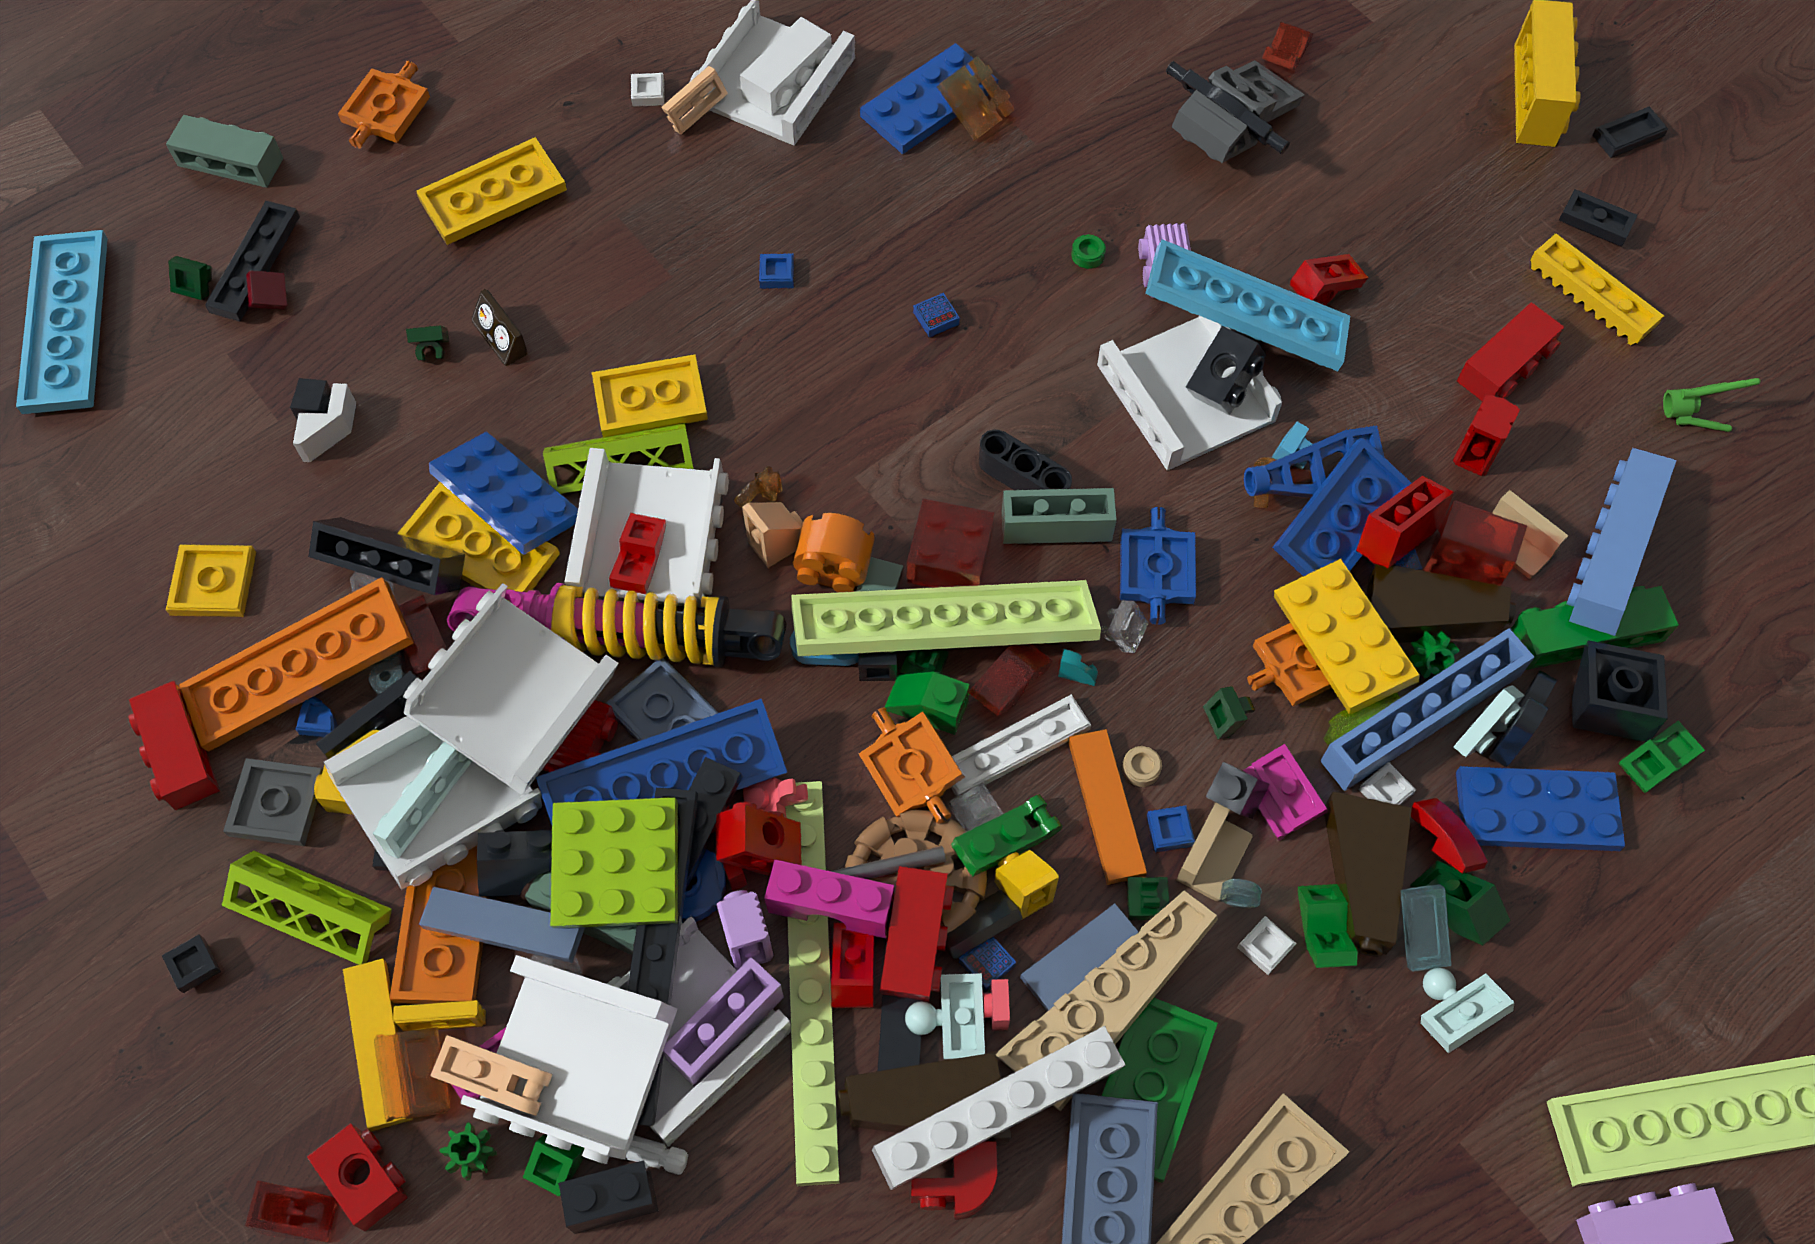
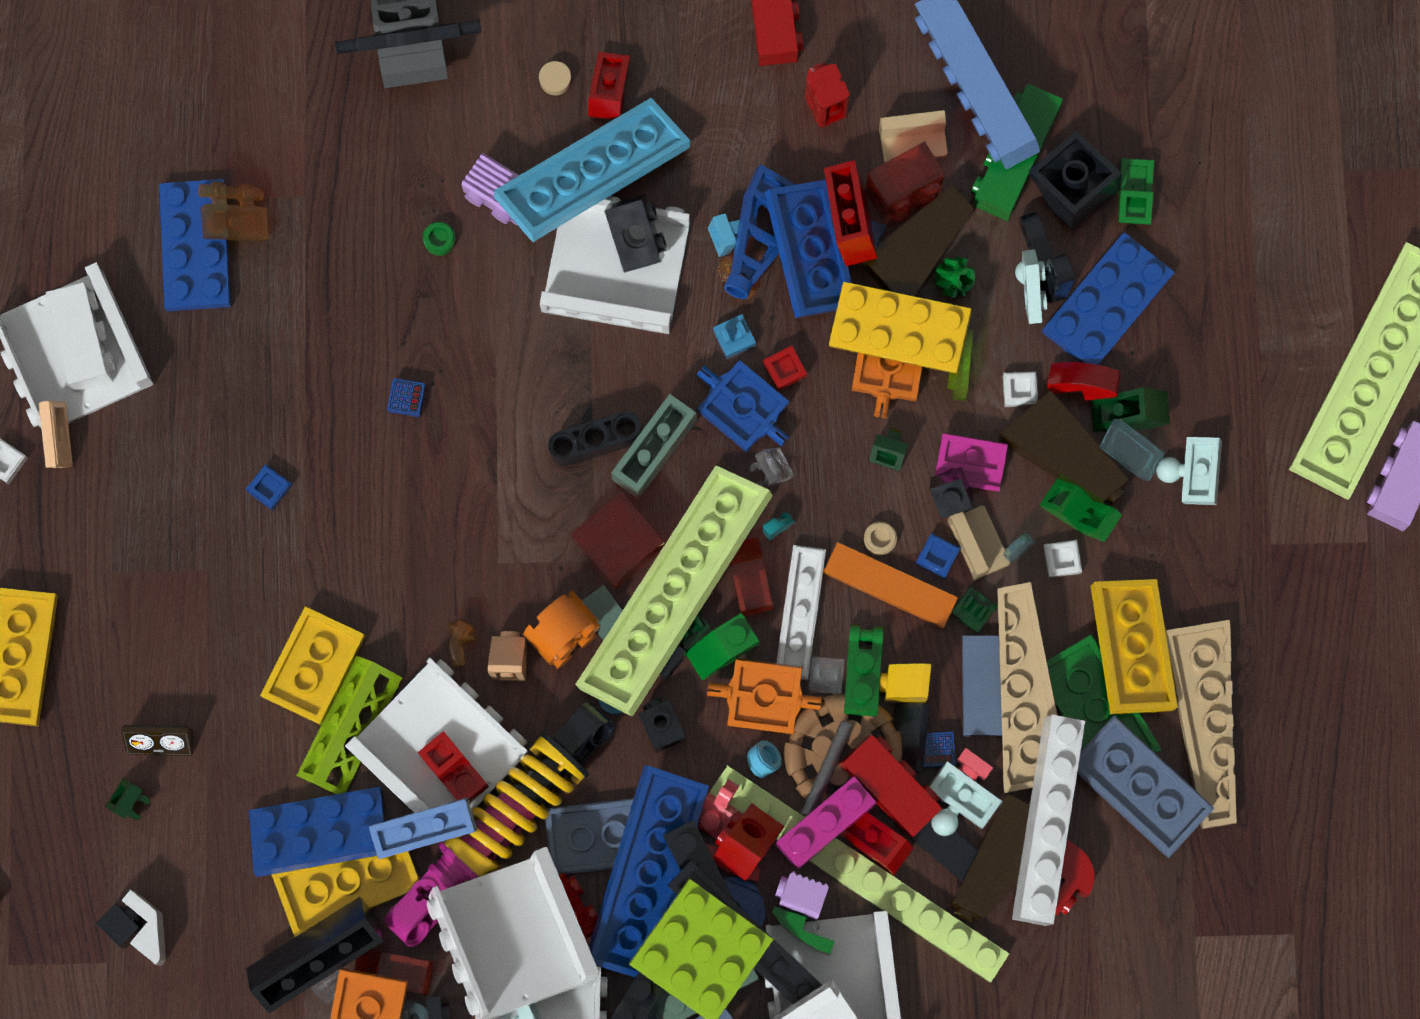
camera: 50 degrees left, 15 degrees up
lavender brick [663,957,784,1087] -> none
medium blue brick [1321,628,1534,791] -> none
none -> medium blue plate [369,797,477,859]
none -> tan tile [539,61,572,95]
none -> black brick [639,699,686,754]
none -> dark azure tile [713,314,756,359]
none -> medium azure tile [747,740,782,778]
none -> red plate [763,346,807,391]
none -> green slope [772,906,835,956]
none -> yellow plate [1090,579,1178,714]

